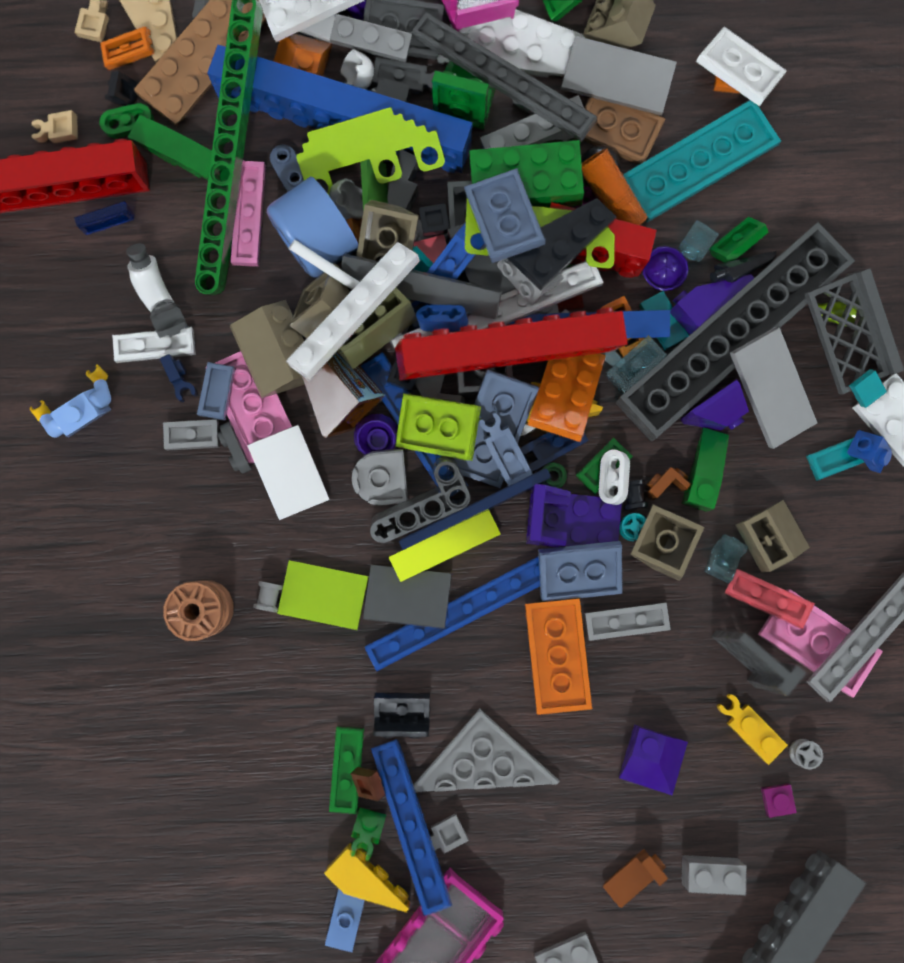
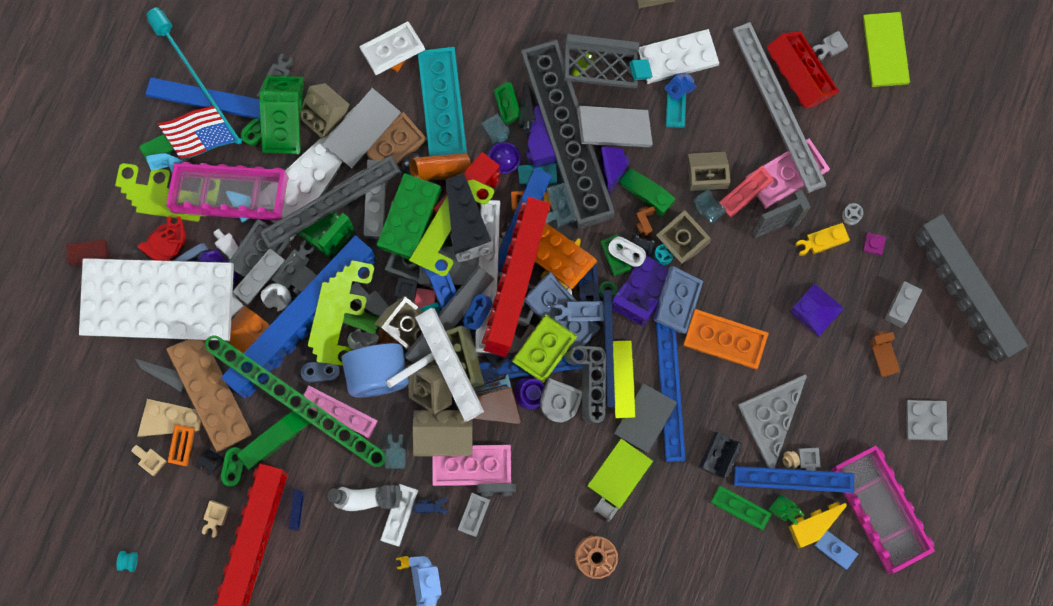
camera: 65 degrees left, 5 degrees down
sand blue tile [197,362,236,420] -> none
white tile [247,425,329,520] -> none
copper plate [351,767,385,801] -> none
sand blue tile [464,168,545,263] -> none
light grey plate [584,603,671,641] -> none
none -> clear light blue plate [386,435,406,469]
none -> tan plate [783,451,800,470]

